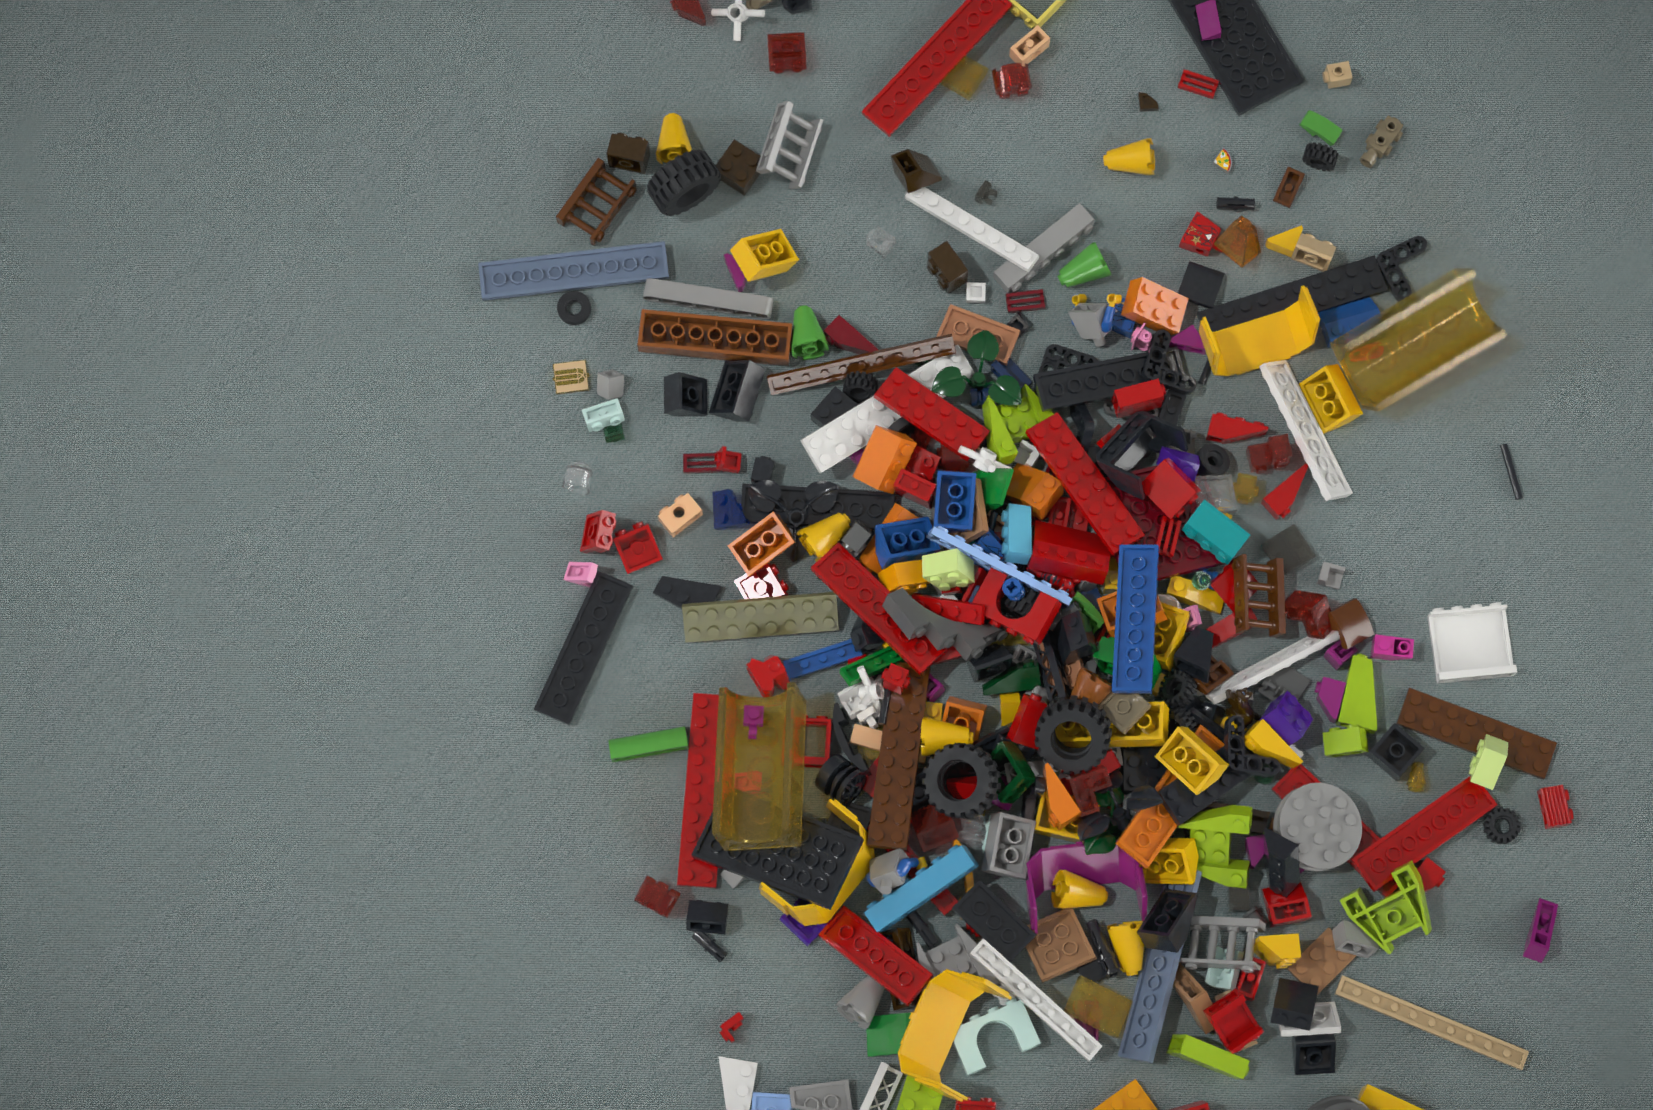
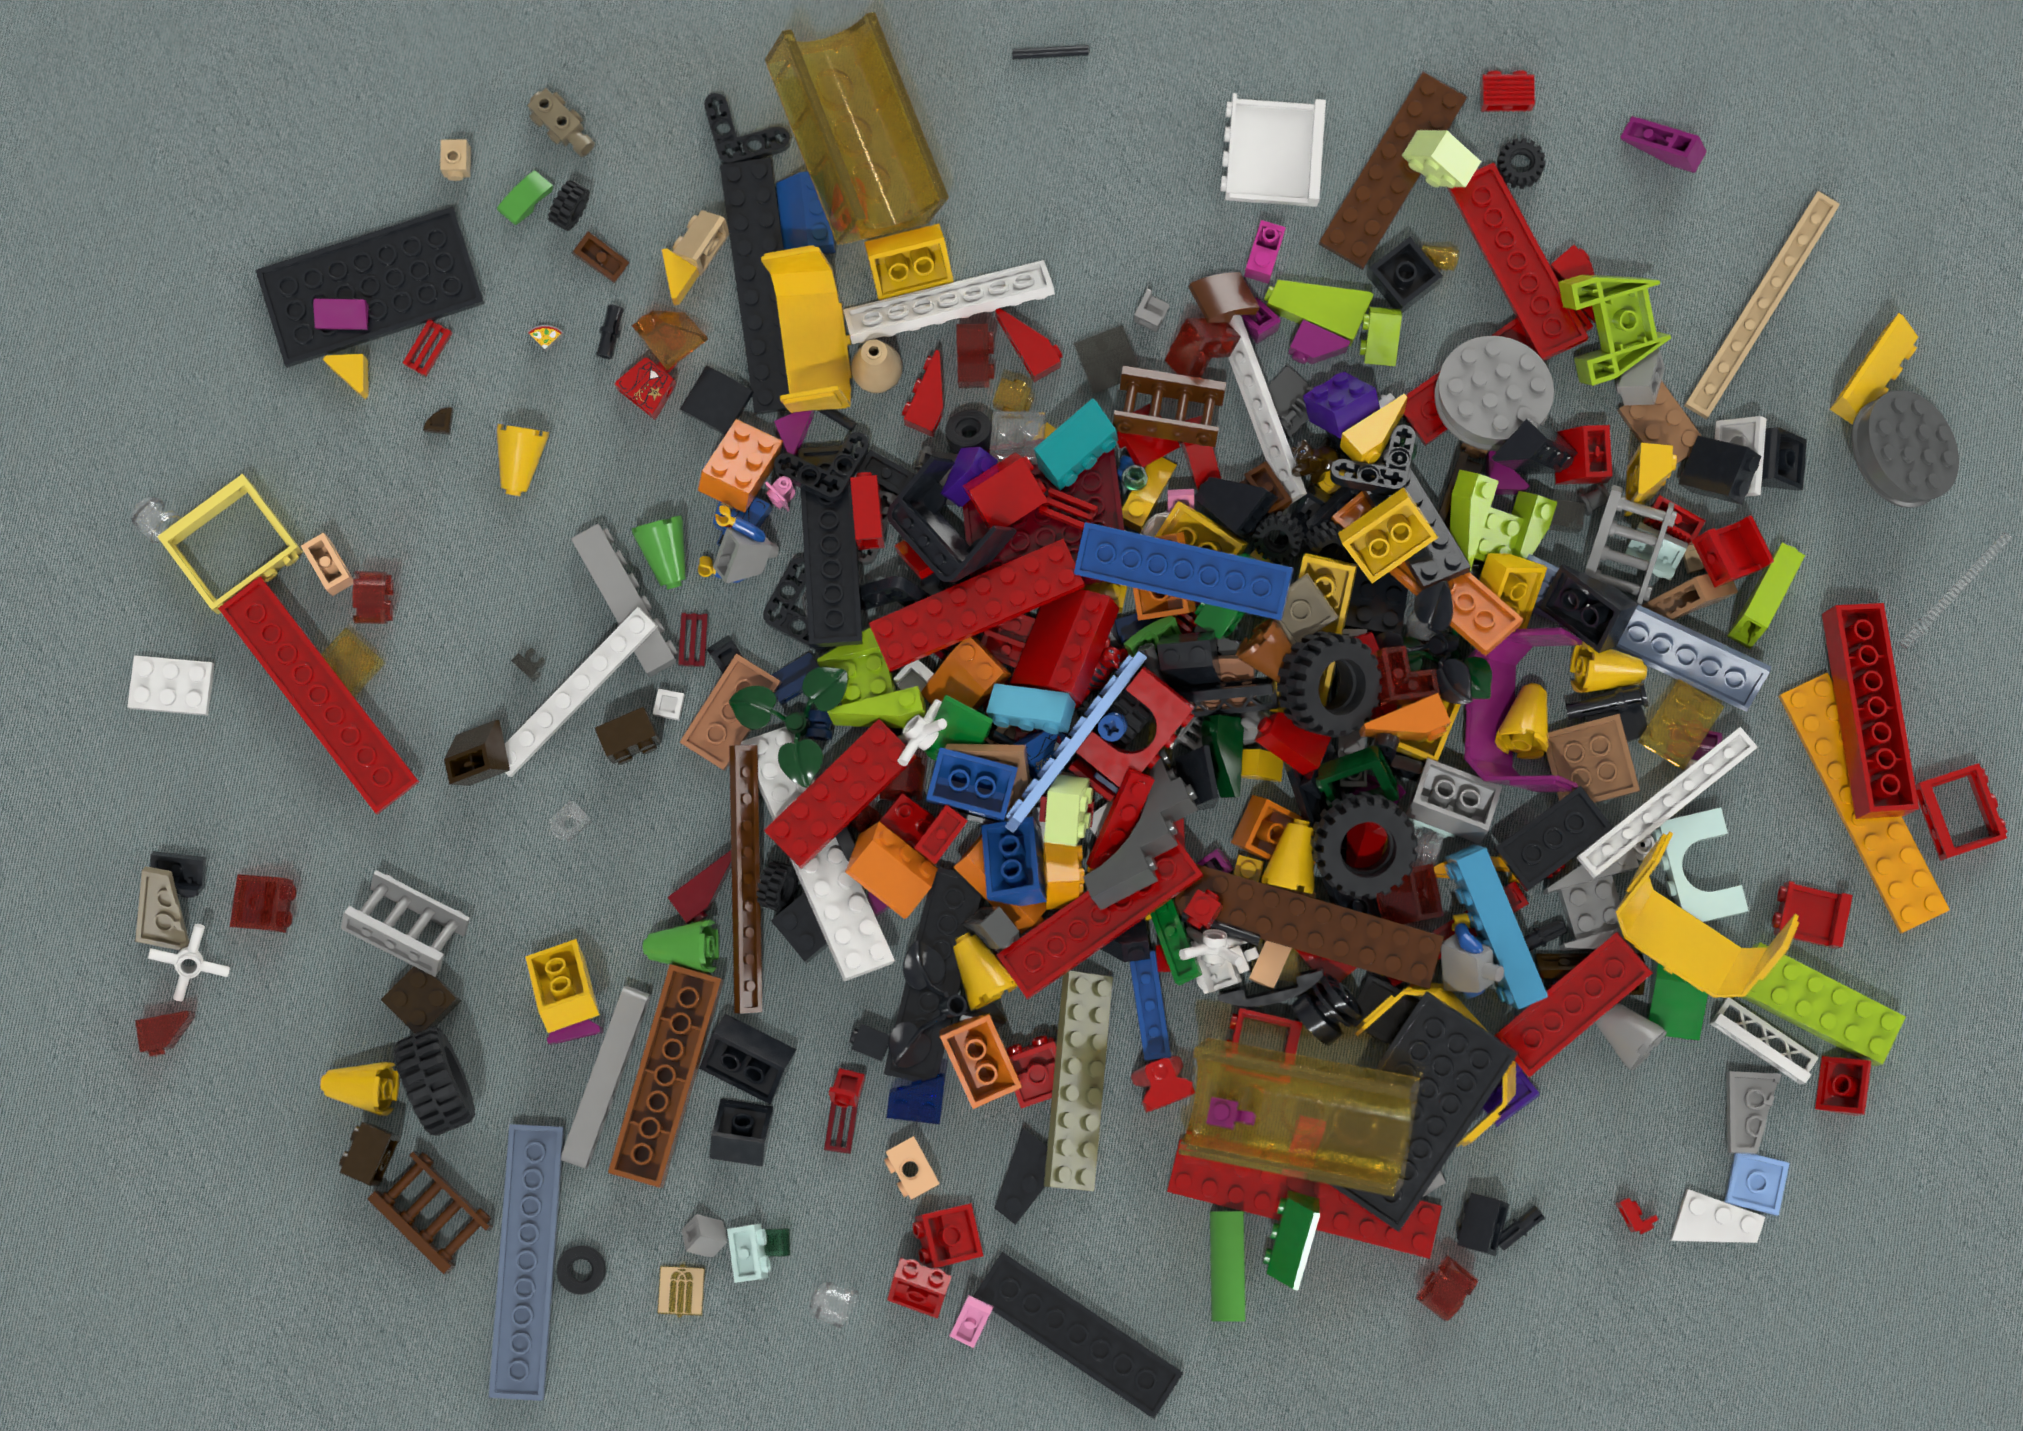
camera: 80 degrees left, 5 degrees up
none -> yellow slope [323,354,369,399]
none -> tan cone [851,340,903,393]
none -> green slope [1263,1190,1320,1291]

